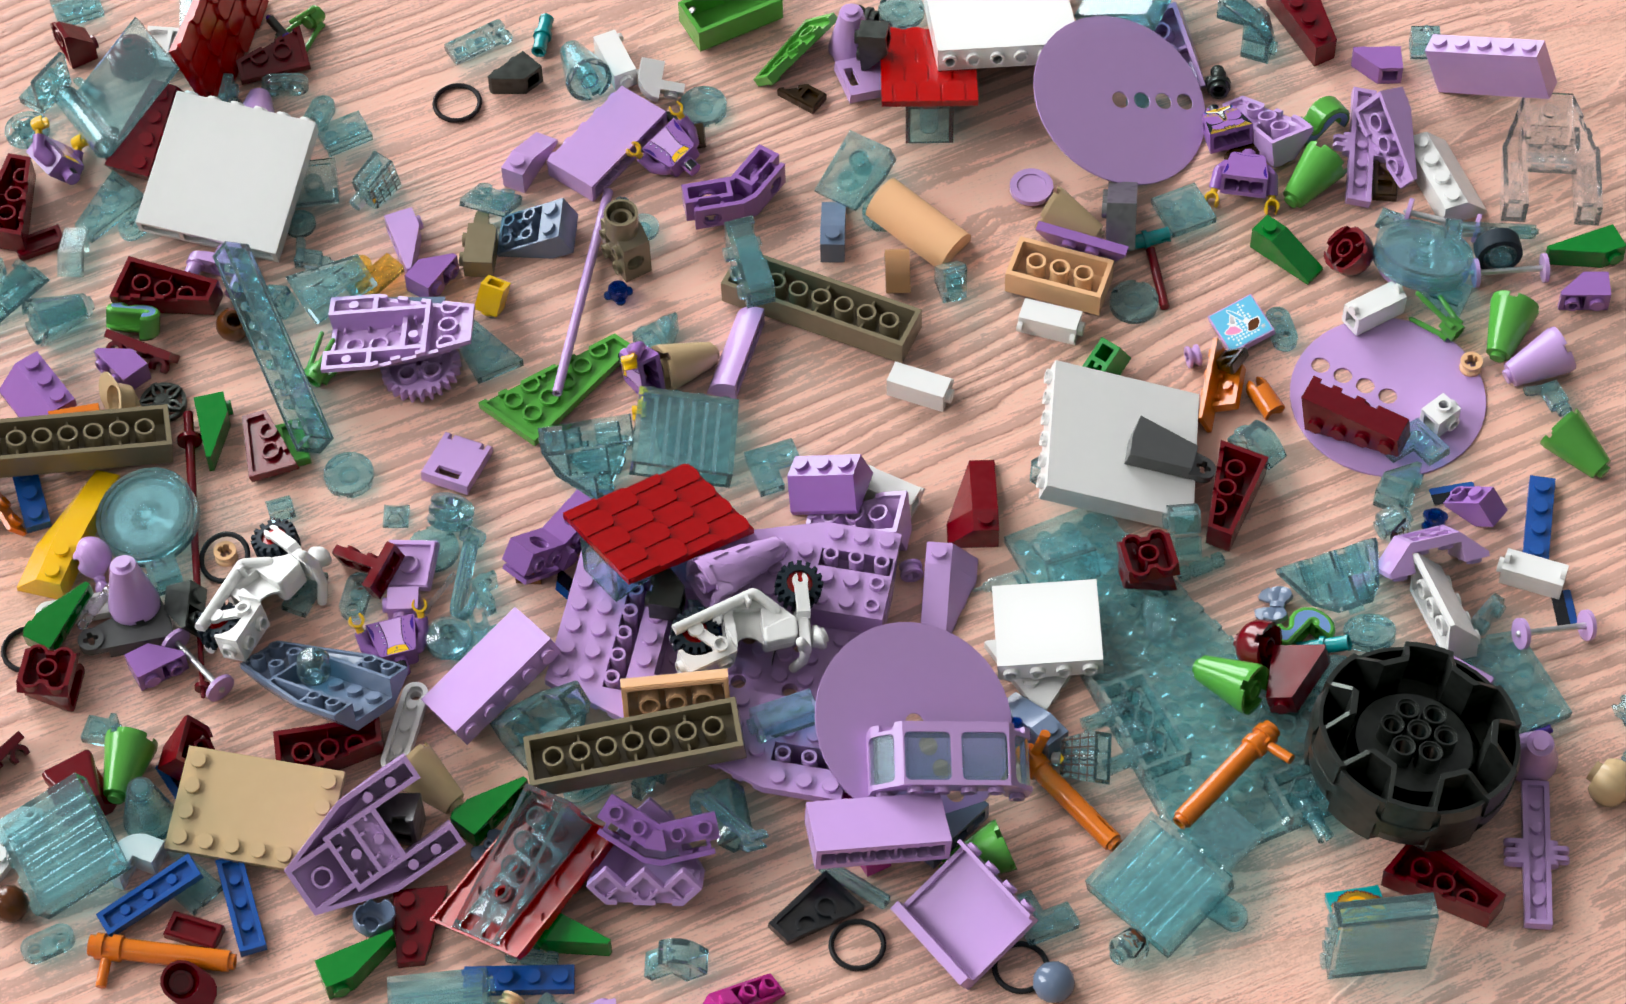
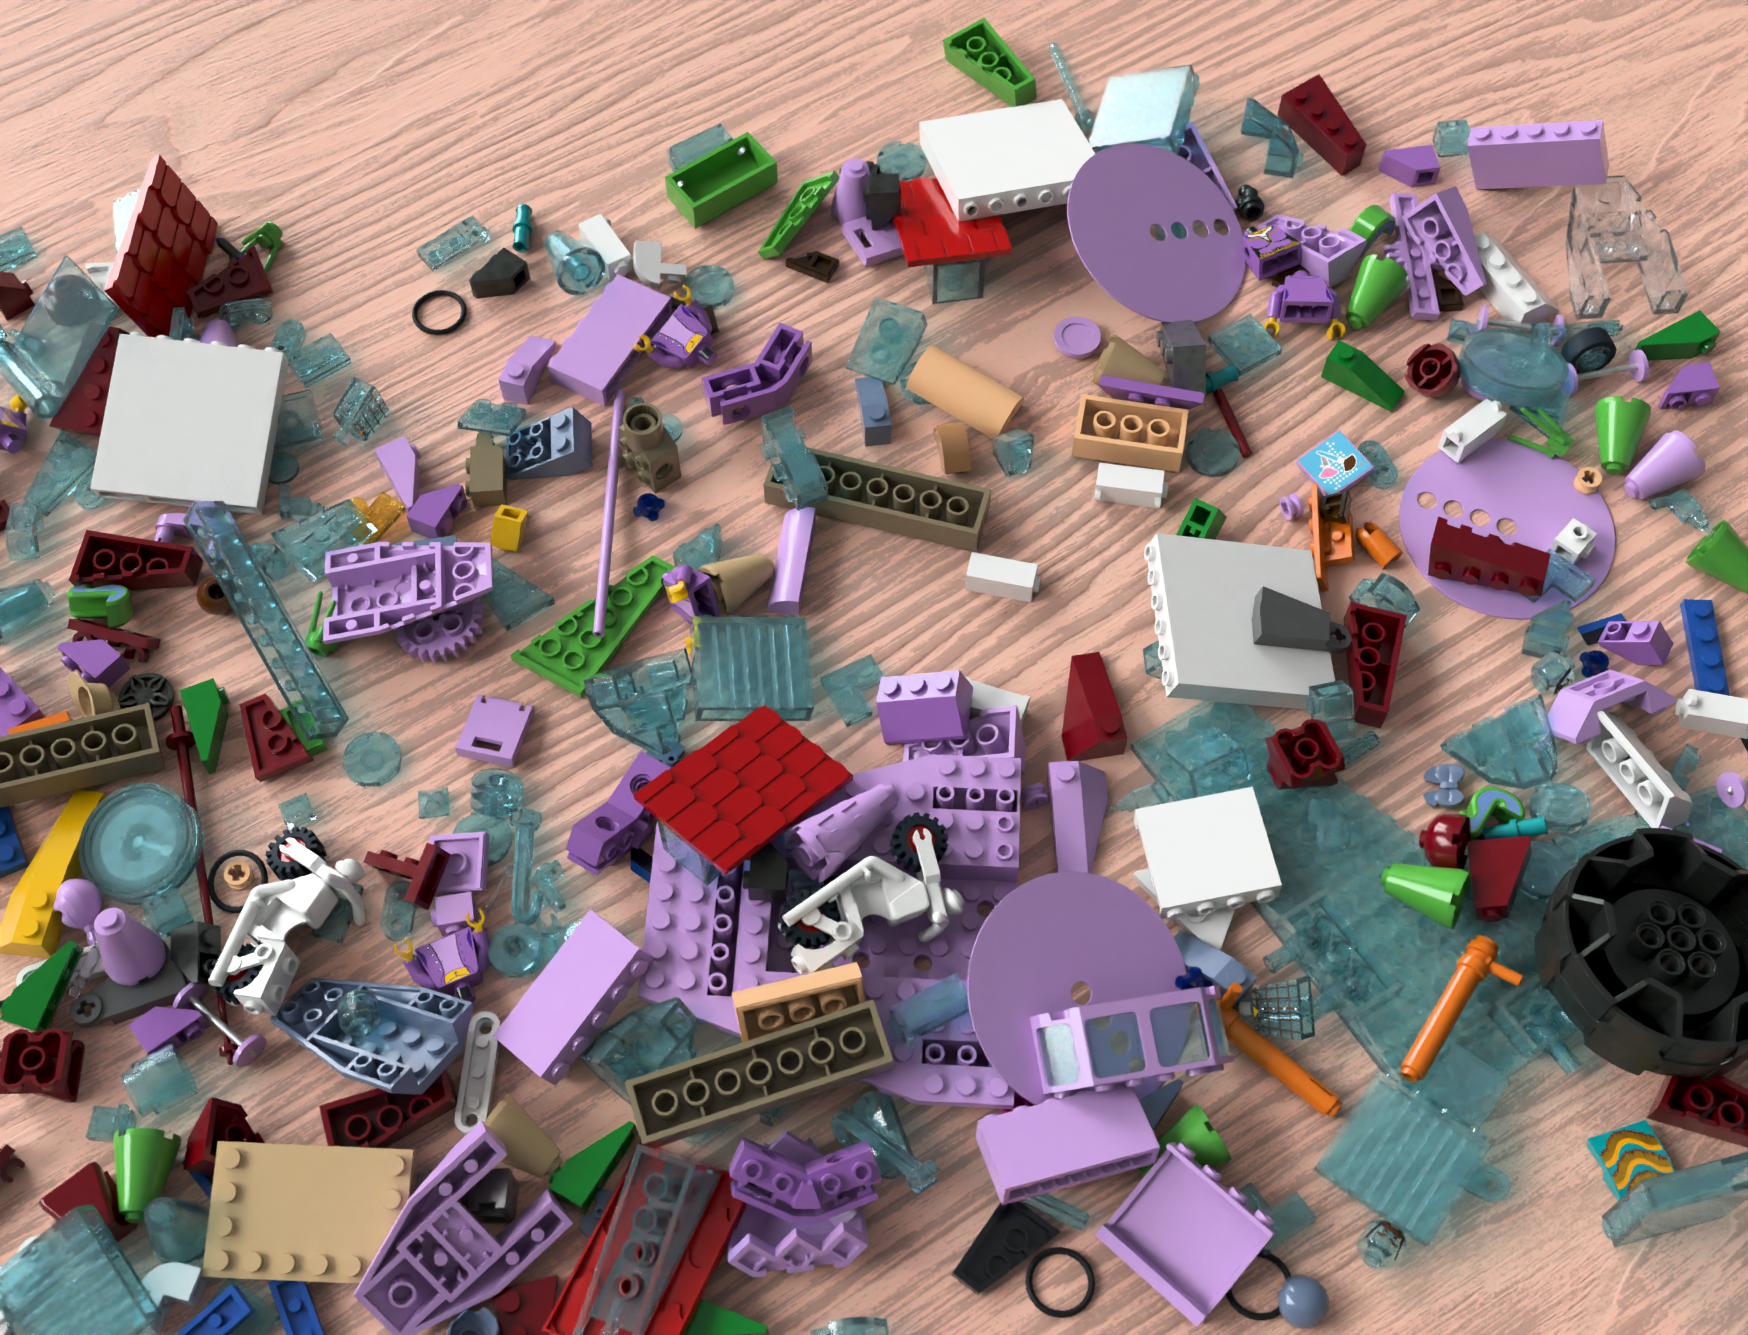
camera: 10 degrees left, 5 degrees up
none -> clear light blue piece [121,1043,198,1117]

